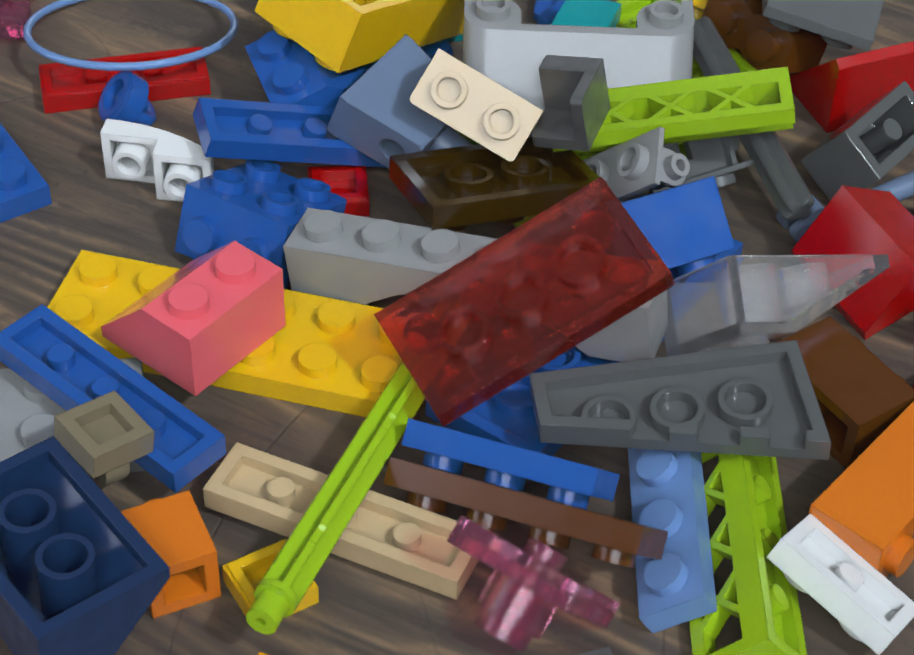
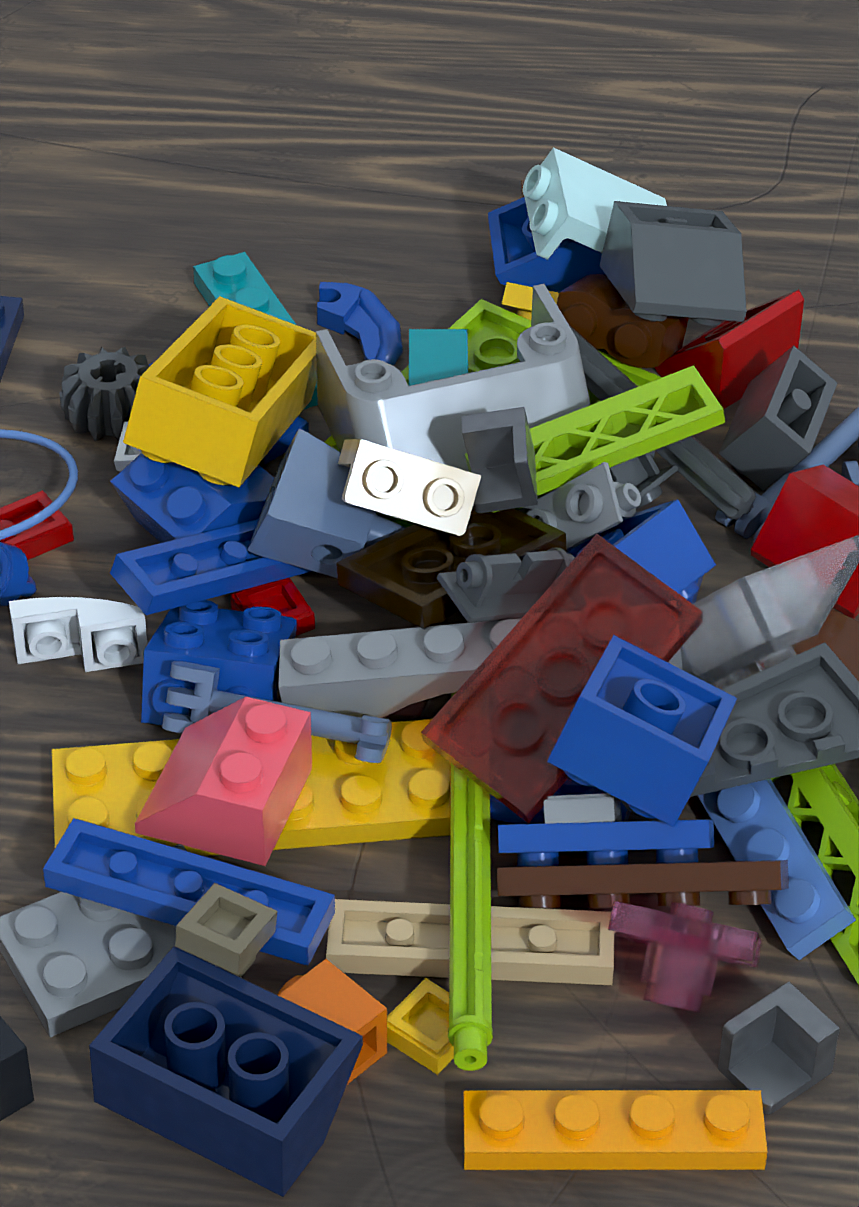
camera: 20 degrees left, 0 degrees up
none -> sand blue hinge [162,661,392,763]
none -> dark grey hinge [437,548,578,623]
none -> light grey tile [544,793,622,824]
none -> blue slope [547,635,737,827]

